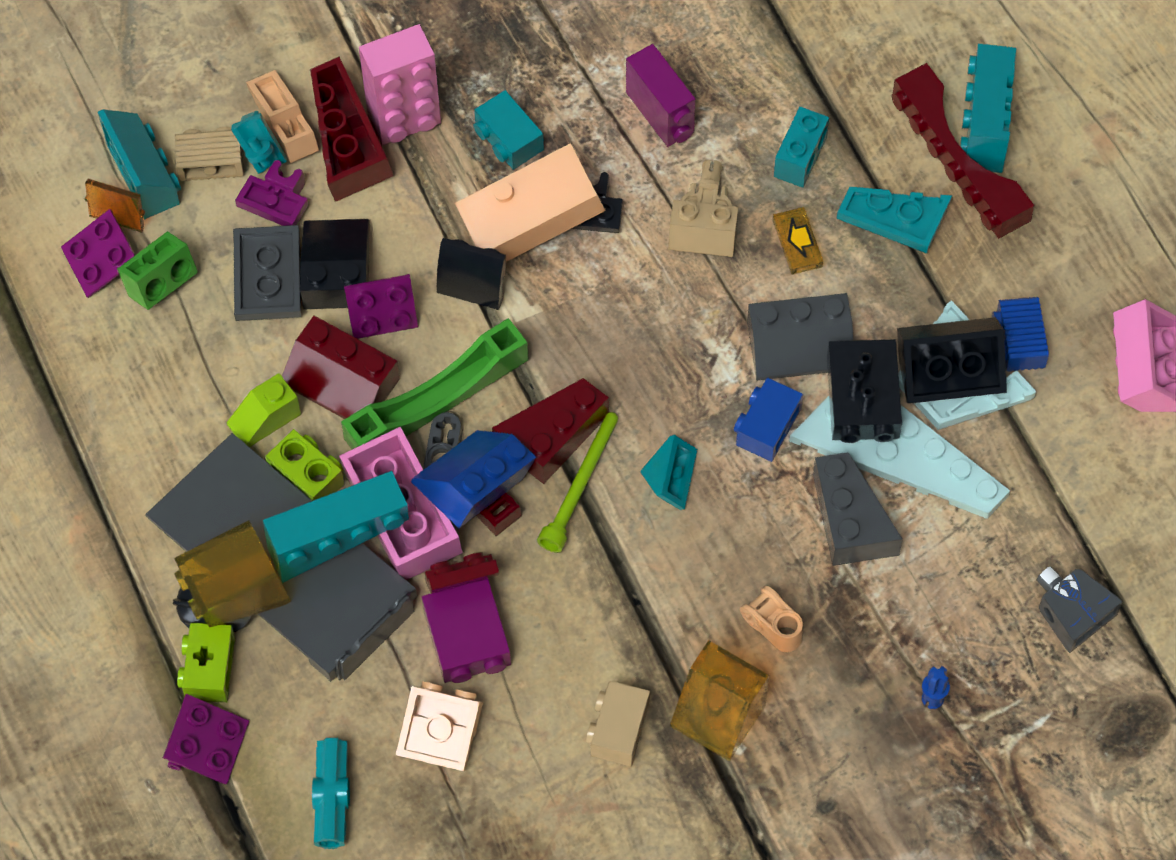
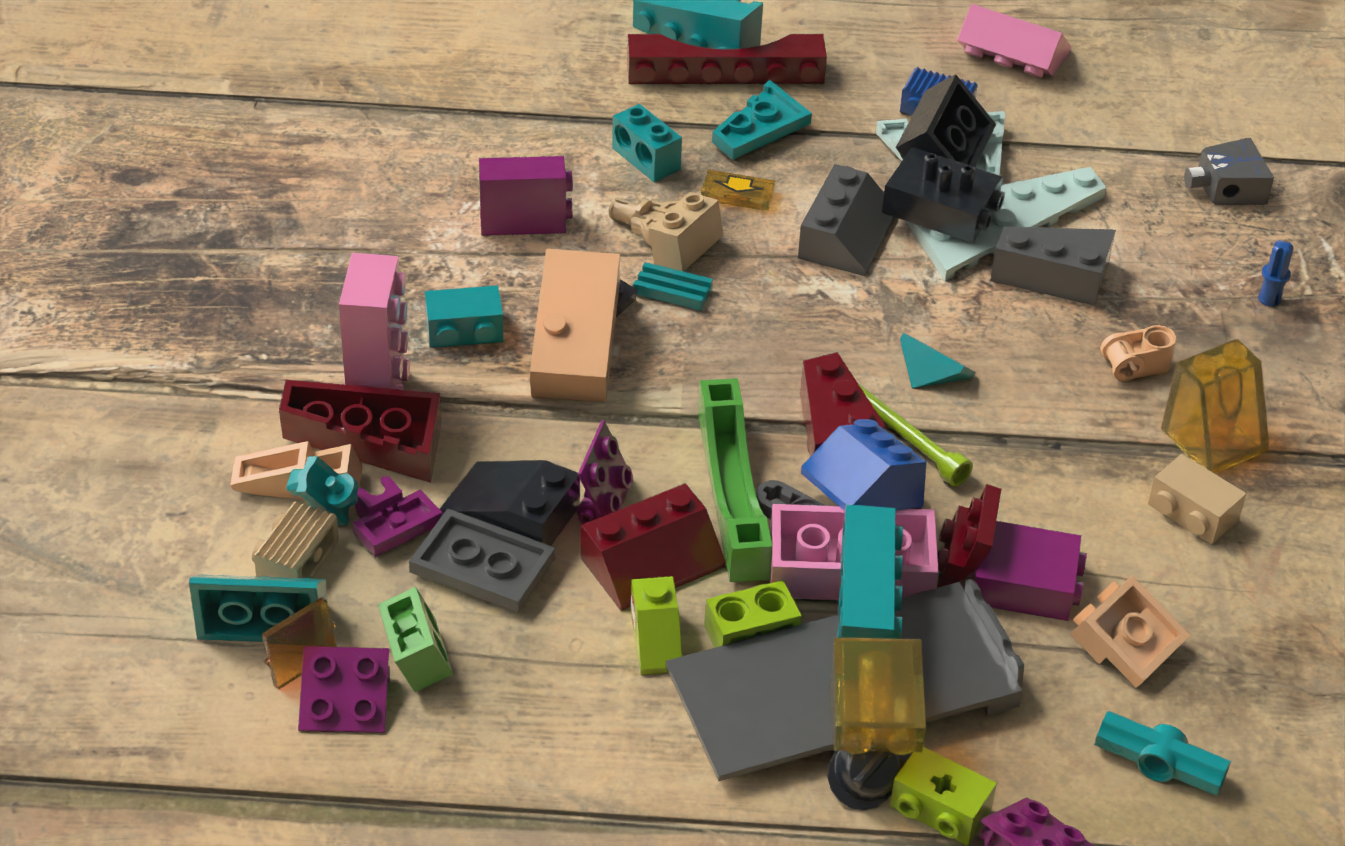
camera: 65 degrees left, 20 degrees down
black slope [436,238,506,310] -> none
blue brick [734,378,803,462] -> none
none -> teal tile [633,262,713,311]

